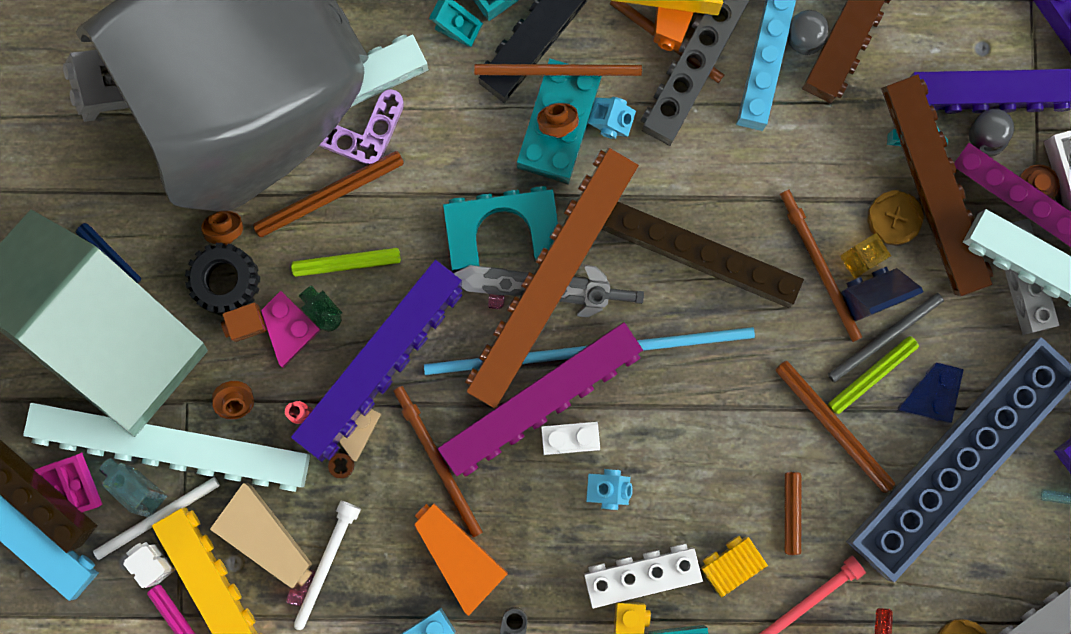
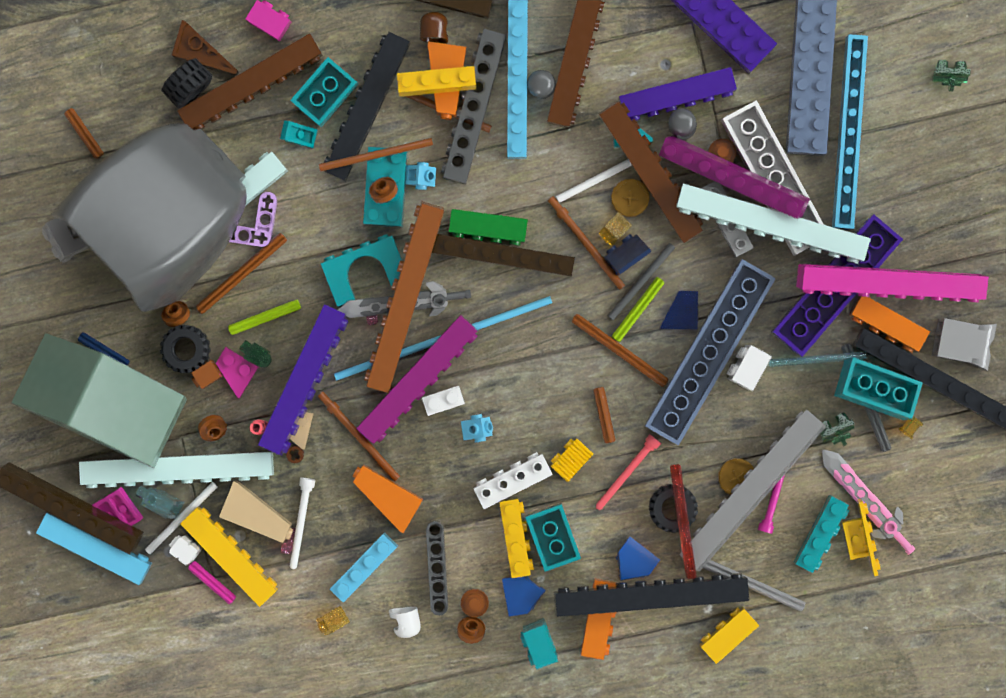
camera: 10 degrees left, 5 degrees up
none -> green brick [448,209,528,246]
none -> white piece [556,159,632,203]
none -> white brick [727,345,772,391]

